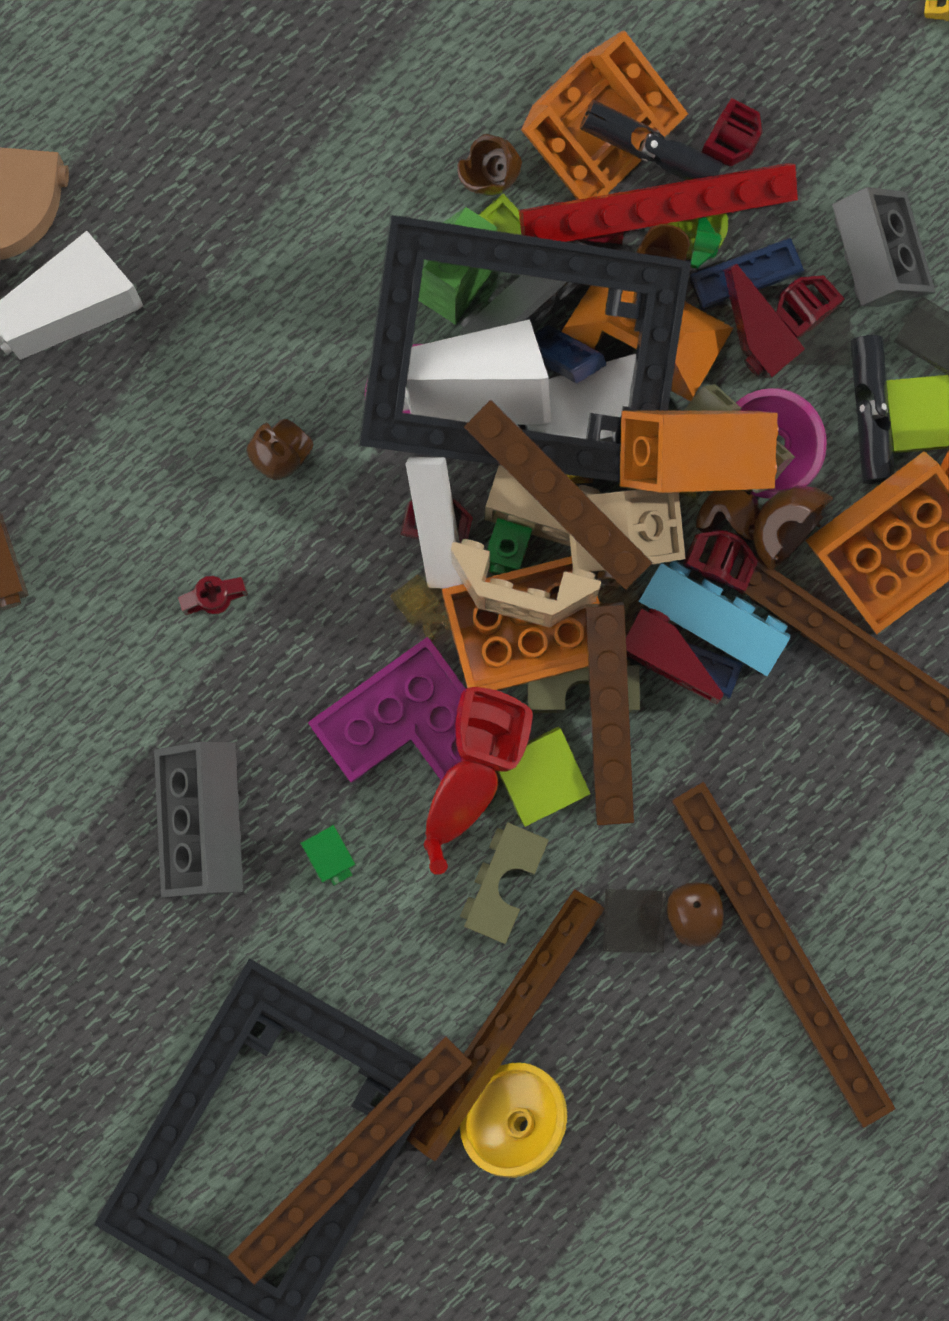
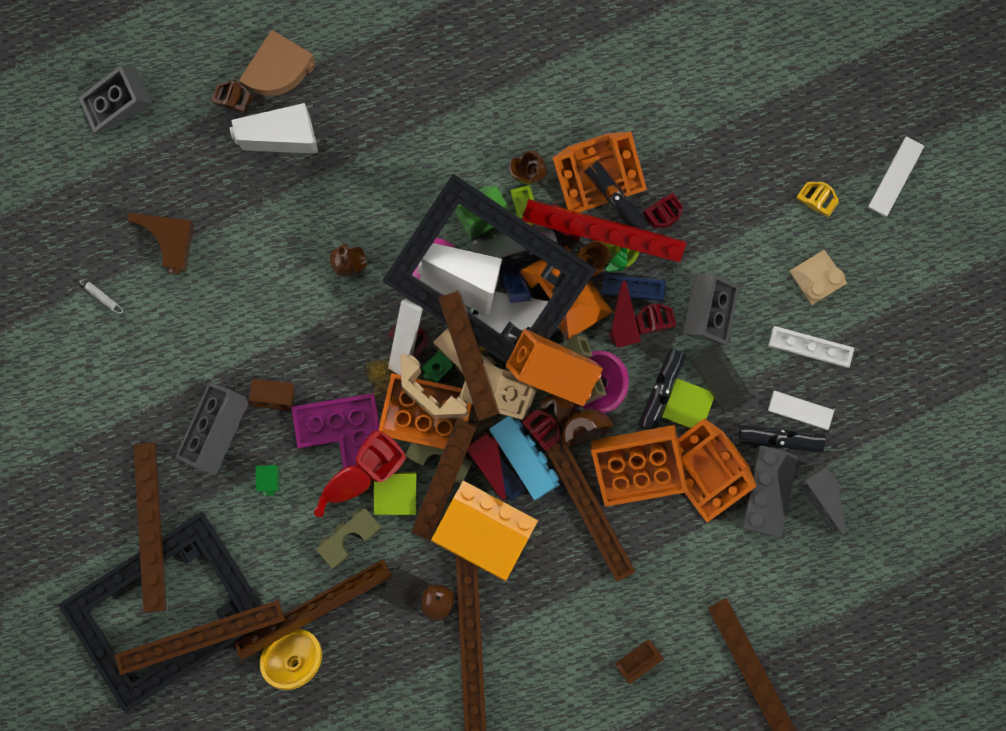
camera: 30 degrees right, 0 degrees up
dark red piece [178,576,248,615] -> none
none -> reddish brown plate [133,443,167,613]
none -> reddish brown hinge [249,379,295,411]
none -> light orange slope [431,480,538,582]

